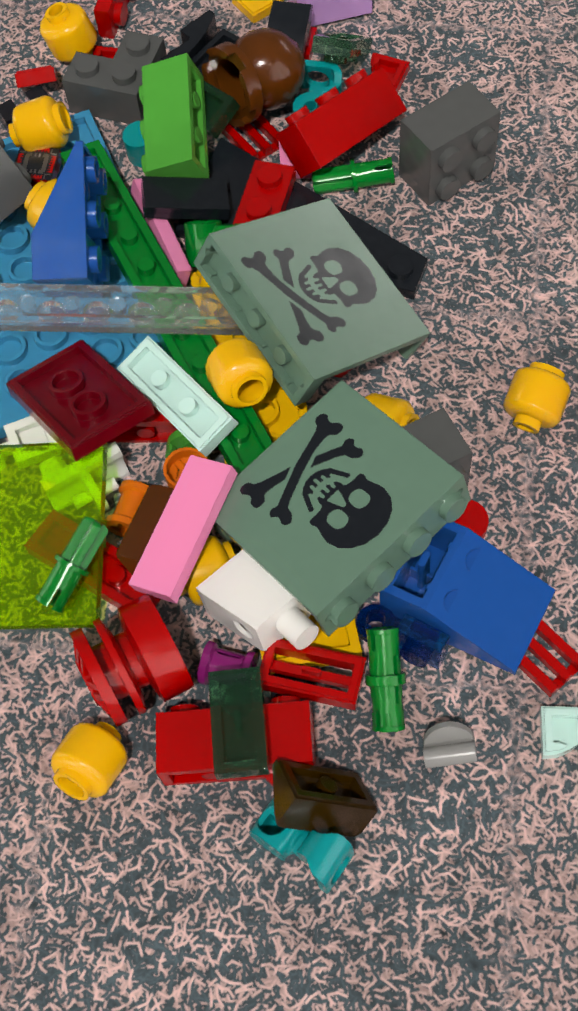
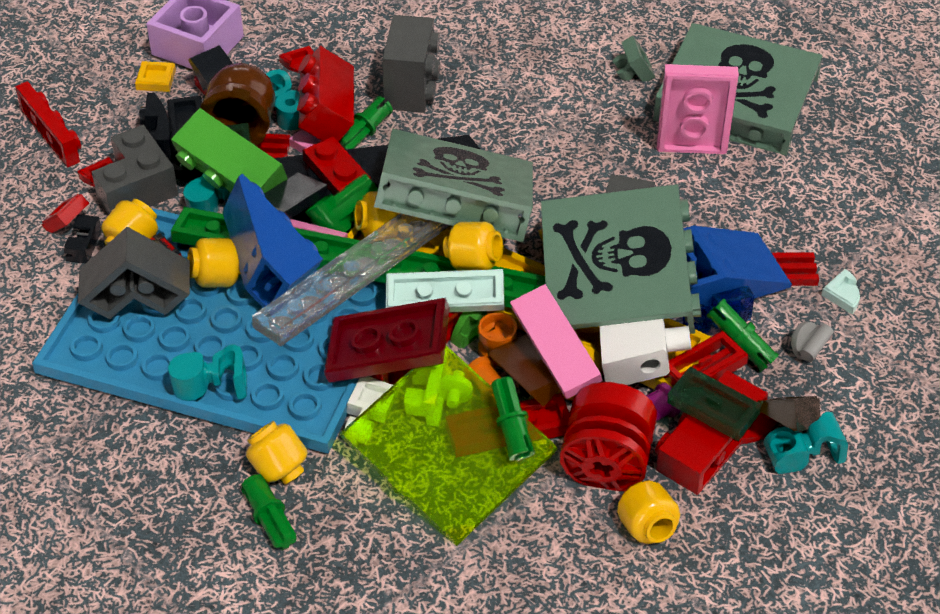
camera: 55 degrees left, 15 degrees down
yellow head [40,2,97,62] -> none
clear green plate [311,32,372,64] -> none
yellow head [503,362,571,434] -> none

